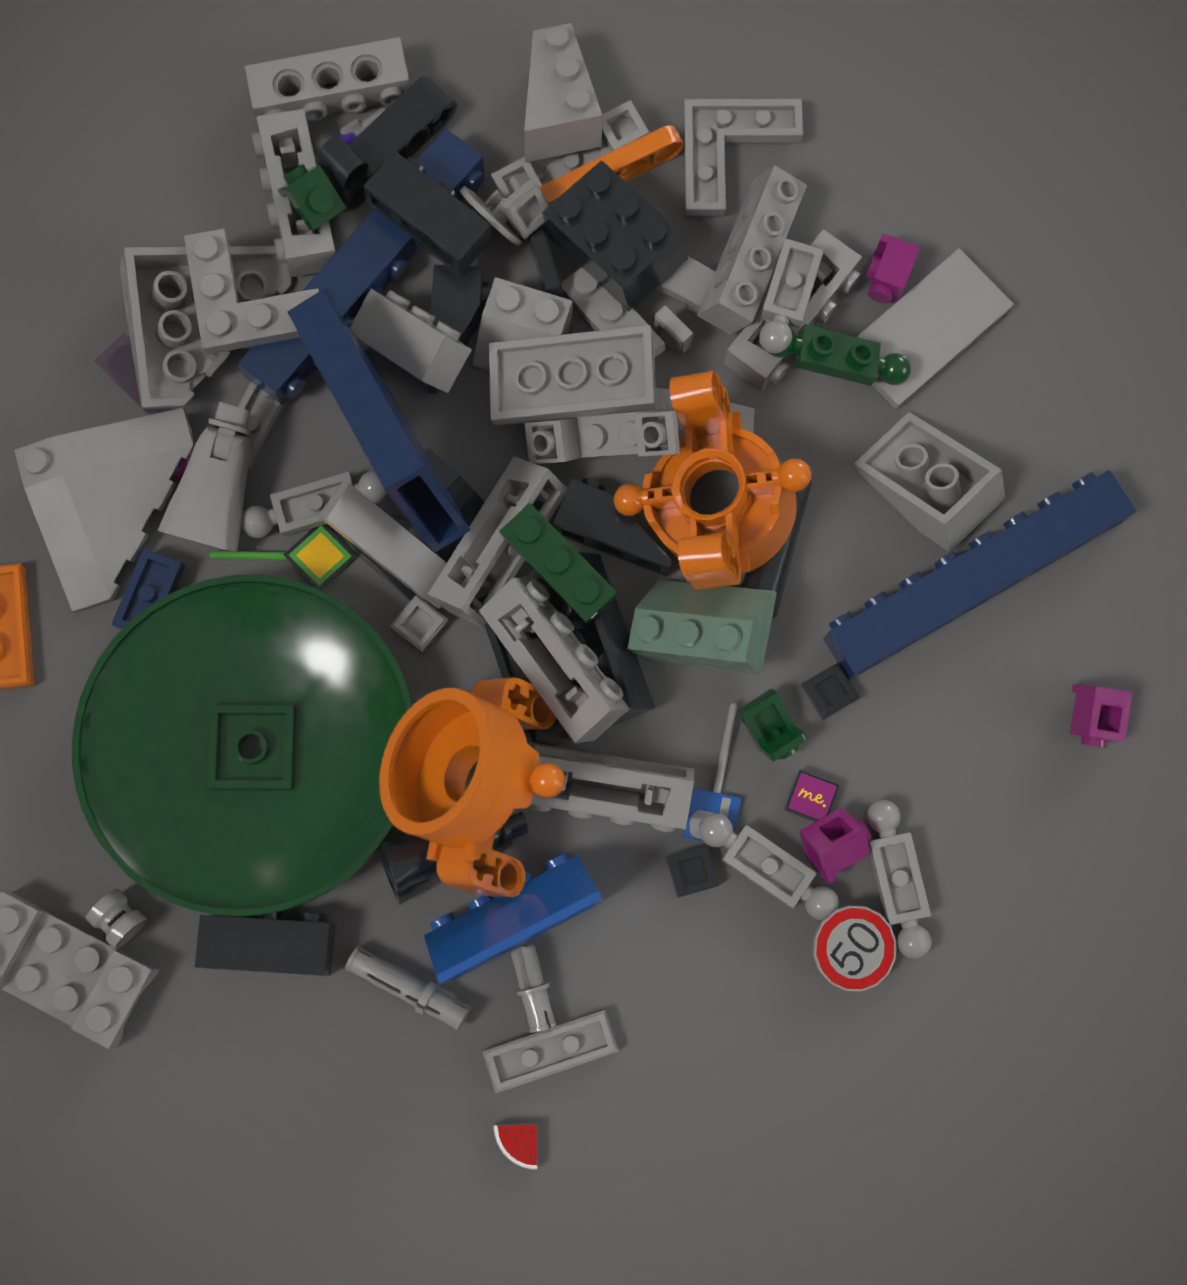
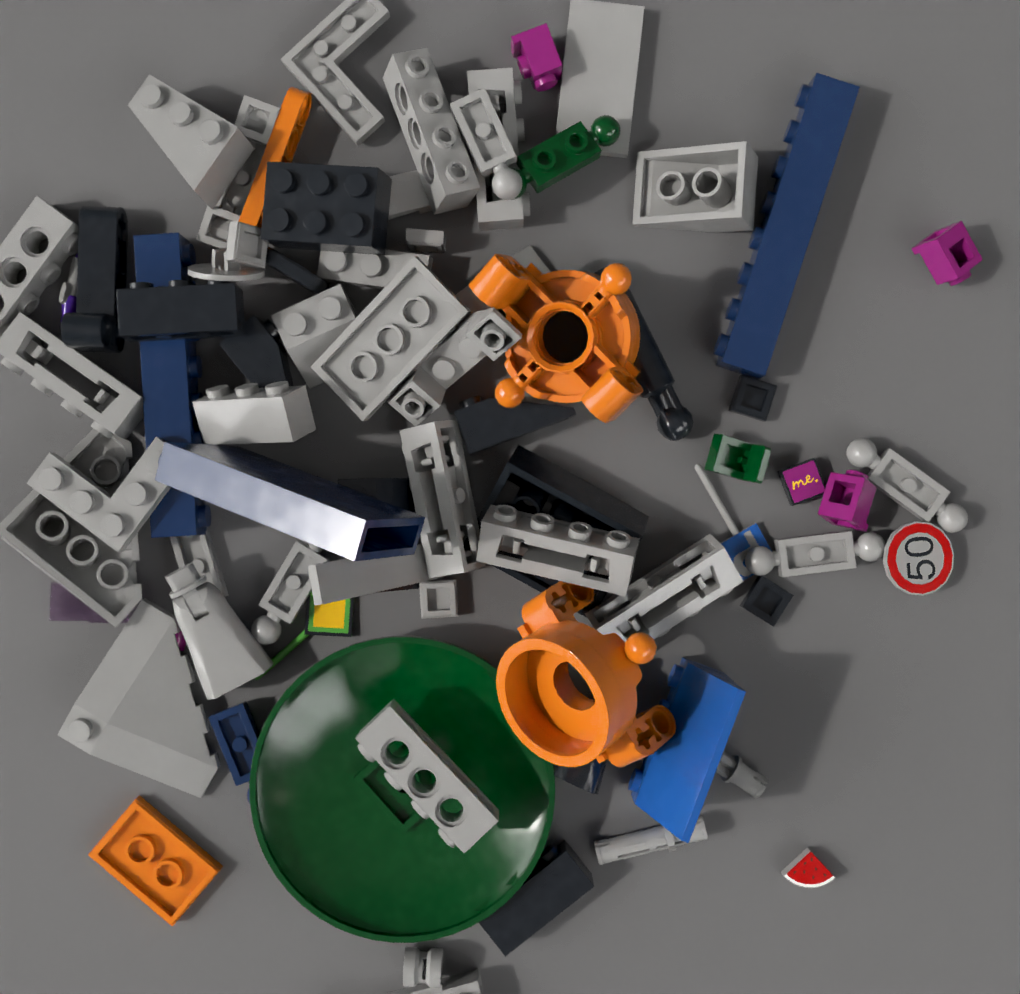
camera: 35 degrees left, 10 degrees up
dark green bracket [277,164,347,231] -> none
light grey tile [482,1009,619,1094] -> none
dark green plate [499,503,618,624] -> none
sand green slope [627,580,777,674] -> none
none -> light grey brick [355,699,499,853]

